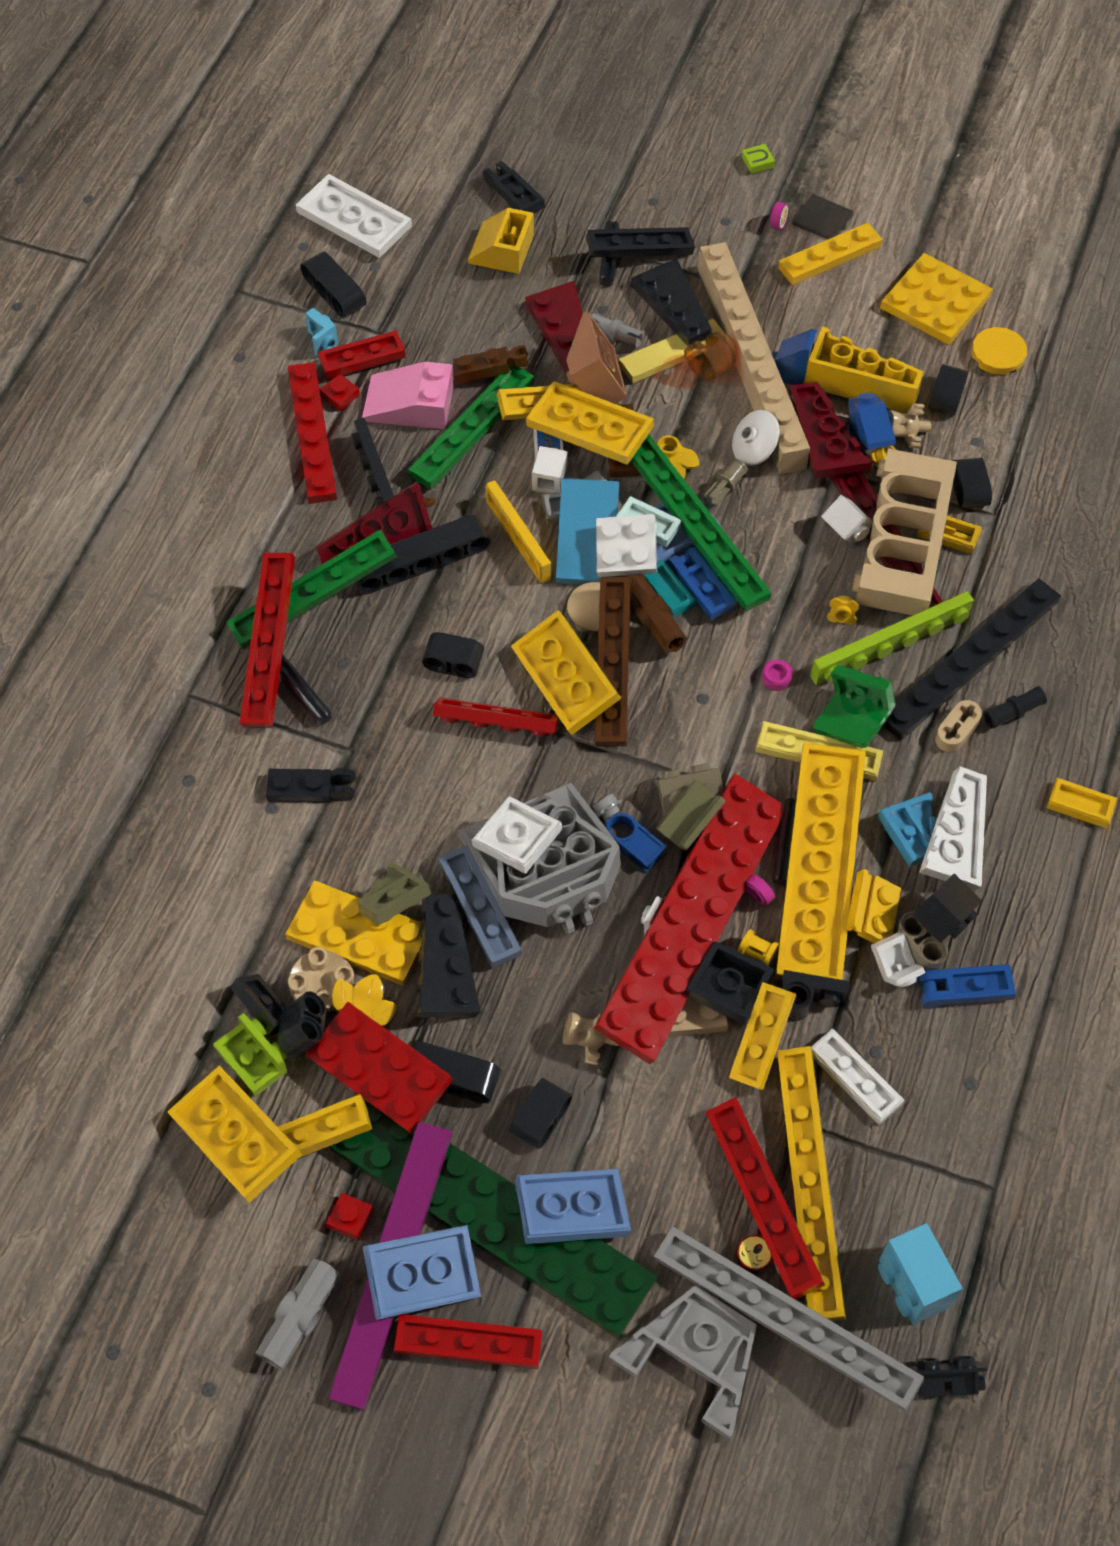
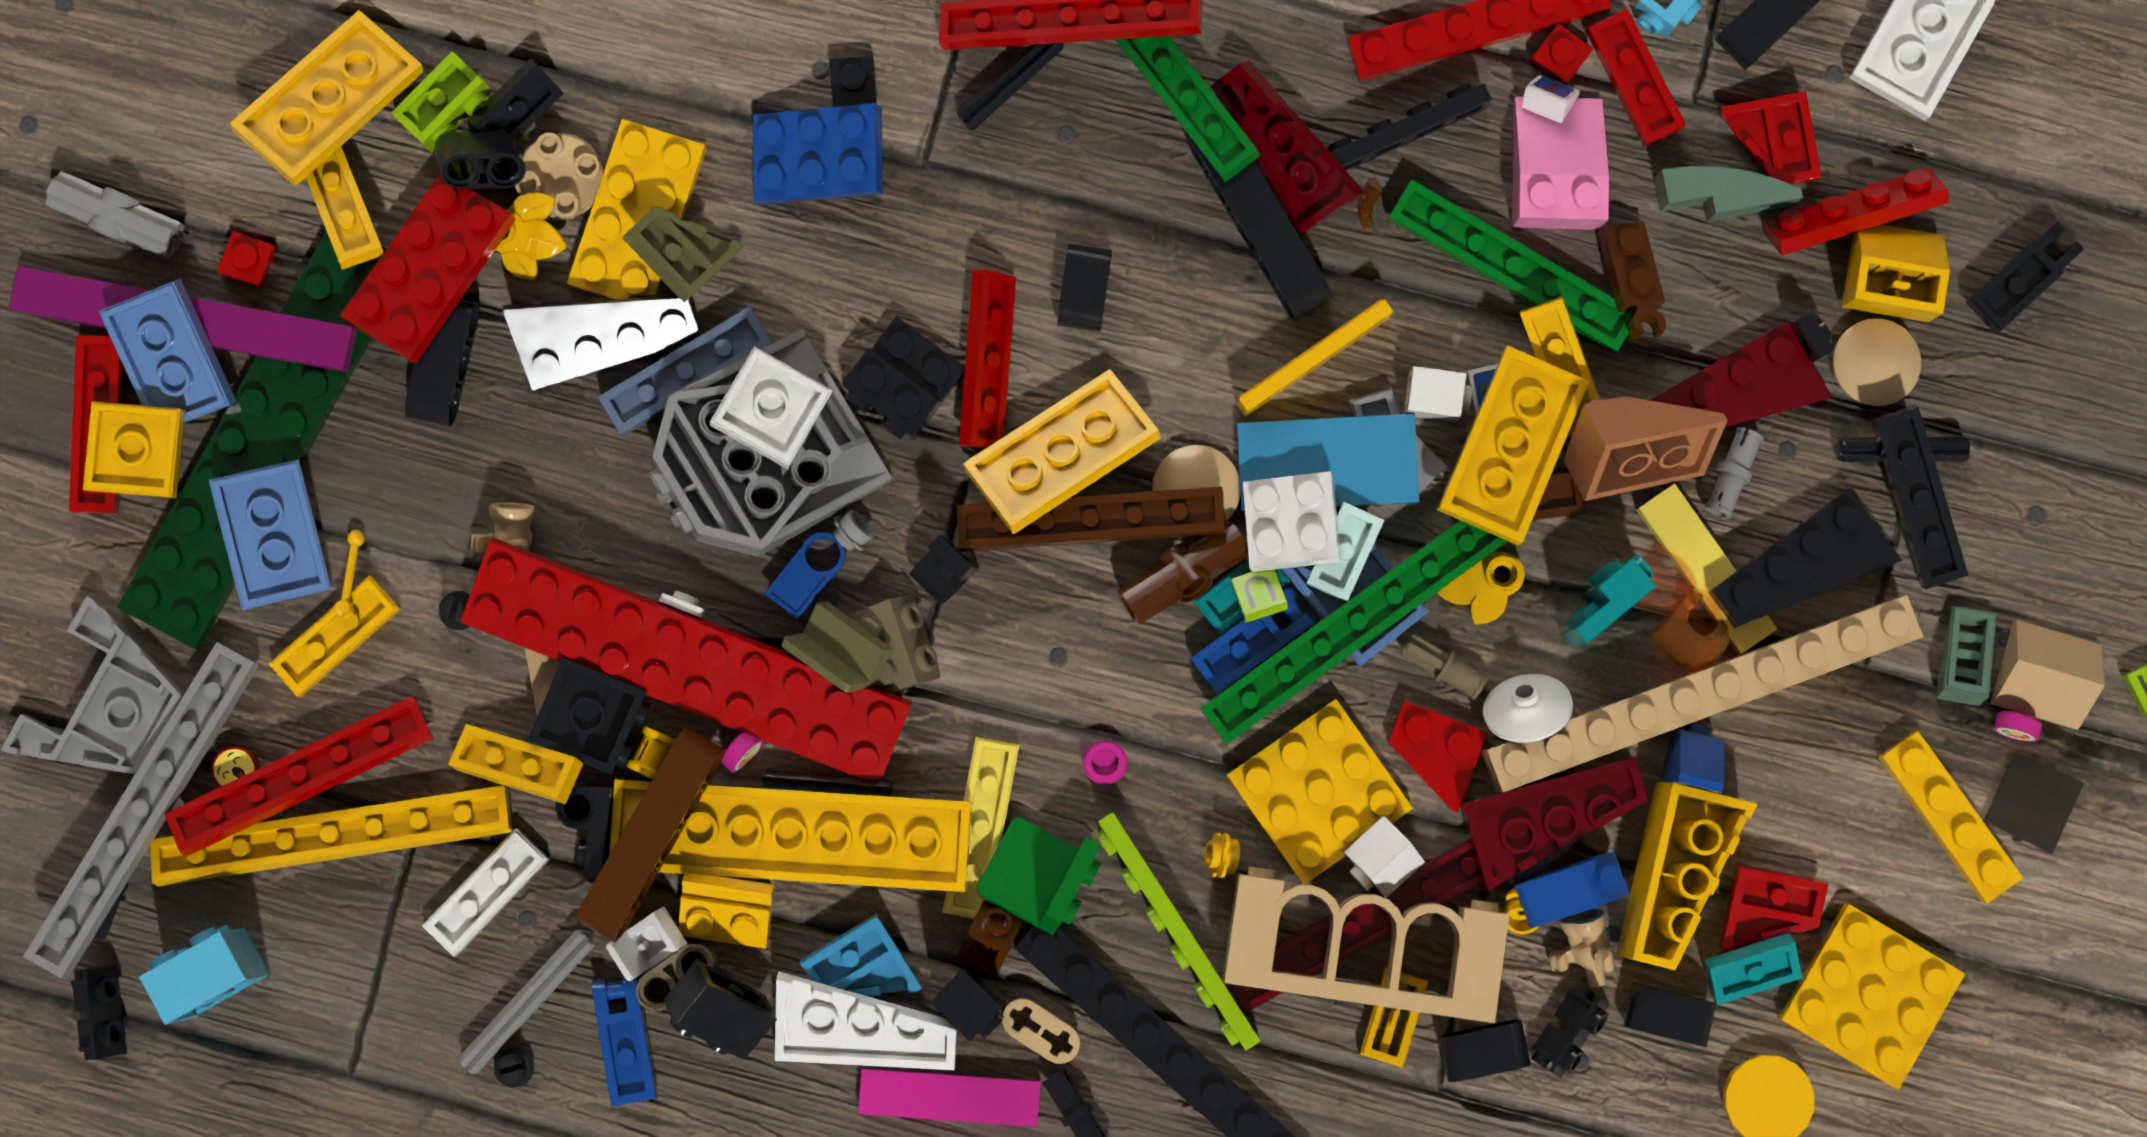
camera: 85 degrees right, 25 degrees up
black beam [509,1078,573,1149] -> none
none -> yellow plate [83,401,185,498]
none -> yellow tile [268,575,401,697]
none -> yellow hinge [334,529,365,619]
none -> black piece [439,591,470,630]
none -> light grey axle [458,930,595,1074]
none -> black piece [494,1047,534,1088]
none -> reddish brown beam [575,727,726,943]
none -> blue plate [753,103,883,204]
none -> black plate [842,316,965,440]
none -> dark pink tile [858,1067,1041,1127]
none -> black plate [909,535,979,606]
none -> black brick [931,965,1004,1041]
none -> reddish brown bracket [955,900,1023,979]
none -> yellow plate [1226,699,1413,884]
none -> lime tile [1231,570,1288,623]
none -> red wing [1387,700,1488,813]
none -> white slope [1521,75,1580,124]
none -> black hinge [1530,983,1610,1079]
none -> teal plate [1561,554,1656,648]
none -> sand green slope [1654,166,1803,222]
none -> teal plate [1704,933,1802,1005]
none -> red wing [1719,863,1829,951]
none -> red wing [1720,91,1822,185]
none -> red plate [1763,168,1949,256]
none -> black plate [1790,312,1834,363]
none -> tan dish [1831,319,1921,407]
none -> sand green slope [1936,605,1997,706]
none -> tan slope [1990,619,2105,730]

